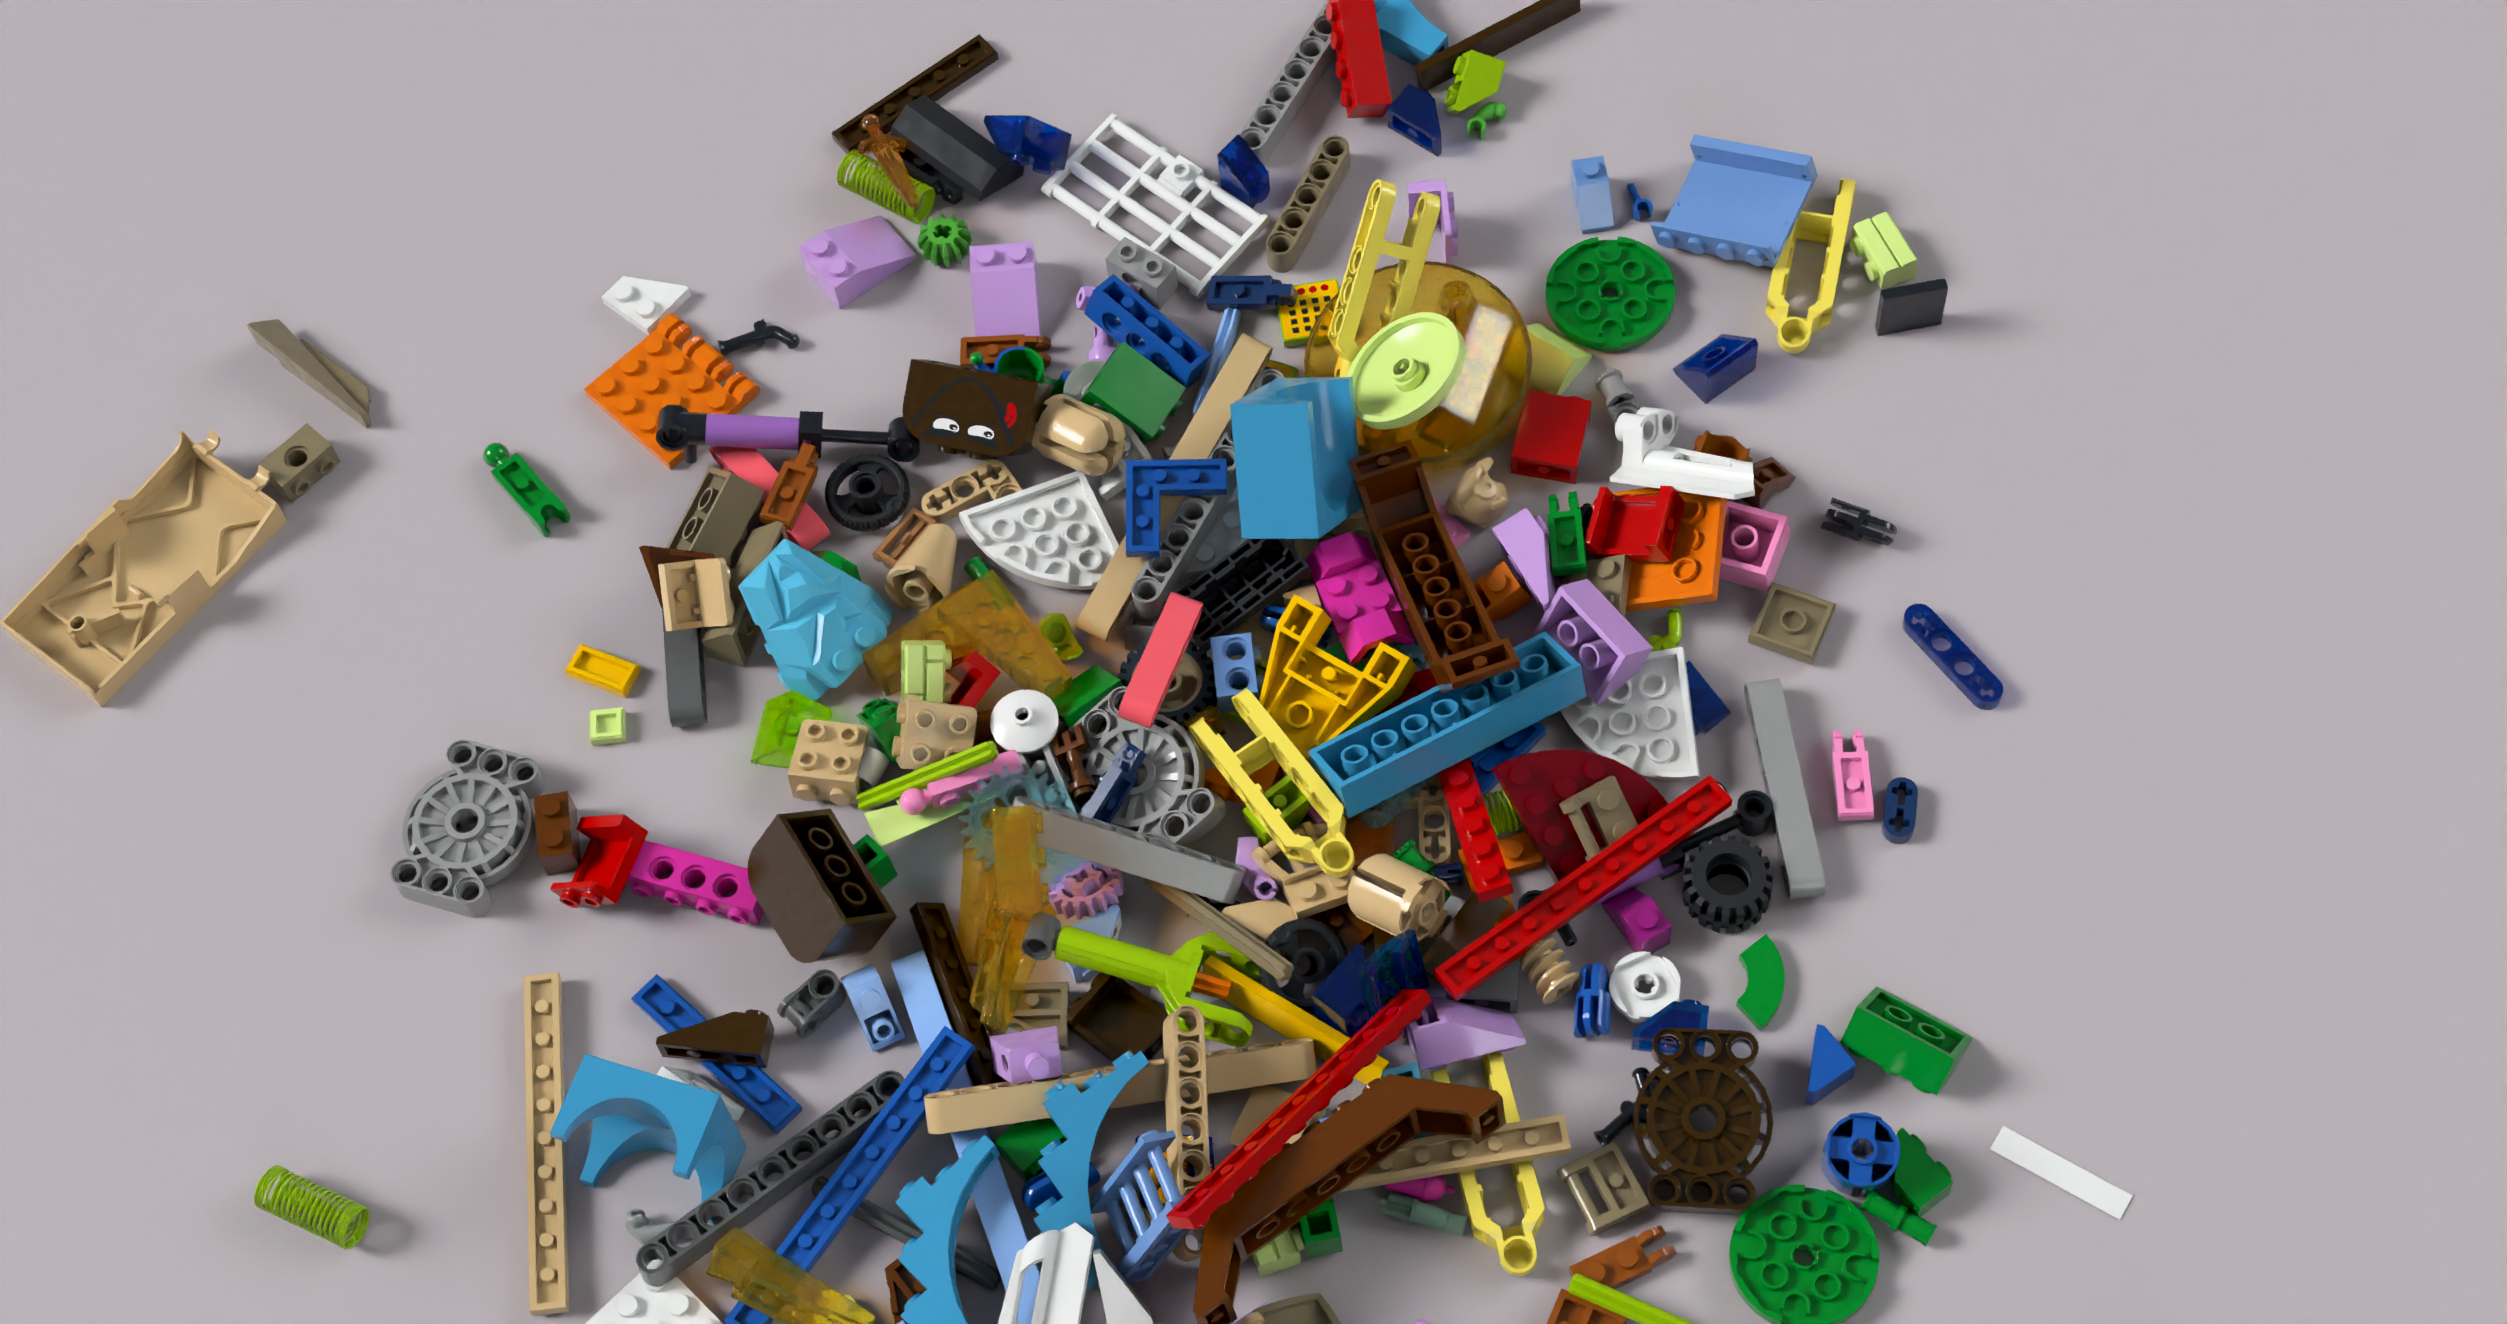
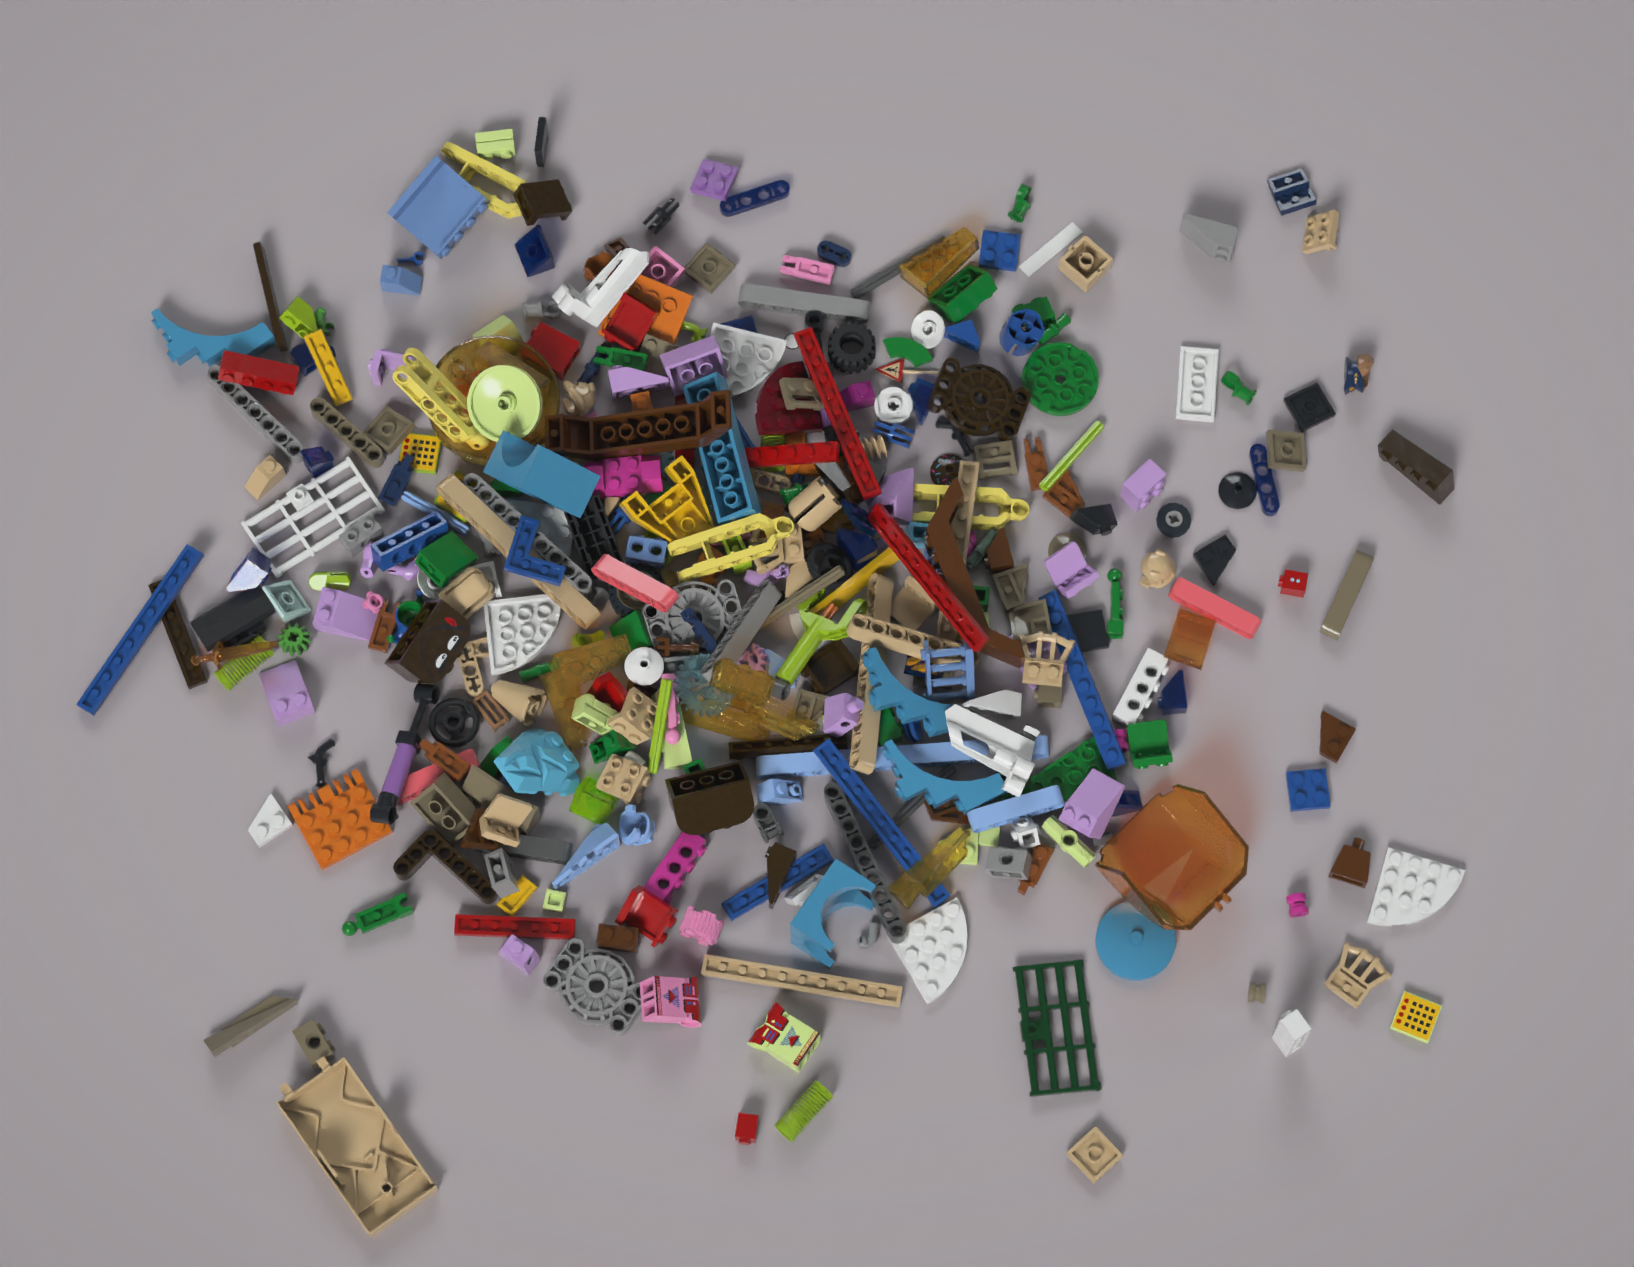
camera: 80 degrees left, 10 degrees up
green plate [1545,236,1675,351] -> none
none -> blue plate [76,544,204,716]
none -> tan slope [244,455,286,501]
none -> light aqua slope [262,580,311,627]
none -> yellow tile [303,329,353,407]
none -> lime arm [308,571,352,591]
none -> bright pink plate [362,591,384,614]
none -> dark tan plate [363,405,416,454]
none -> dark brown beam [393,830,498,904]
none -> red plate [454,914,576,940]
none -> light grey brick [484,848,520,898]
none -> lavender torso [498,934,541,976]
none -> dark brown panel [513,179,573,226]
none -> light blue wedge [552,823,621,890]
none -> dark blue pin [577,351,607,384]
none -> light blue helmet [618,804,655,846]
none -> bright pink piece [640,976,701,1028]
none -> bright pink brick [679,906,725,947]
none -> medium lavender plate [690,158,739,201]
none -> red brick [735,1112,759,1145]
none -> piece [747,1001,821,1073]
none -> dark grey axle [850,235,948,299]
none -> piece [874,358,938,384]
none -> clear yellow wedge [898,227,980,299]
none -> white dish [911,310,945,349]
none -> dark brown dish [930,454,962,485]
none -> blue plate [978,230,1020,272]
none -> reddish brown slope [983,528,1014,575]
none -> dark tan wing [992,563,1028,612]
none -> green connector [1008,183,1032,223]
none -> tan brick [1058,235,1113,293]

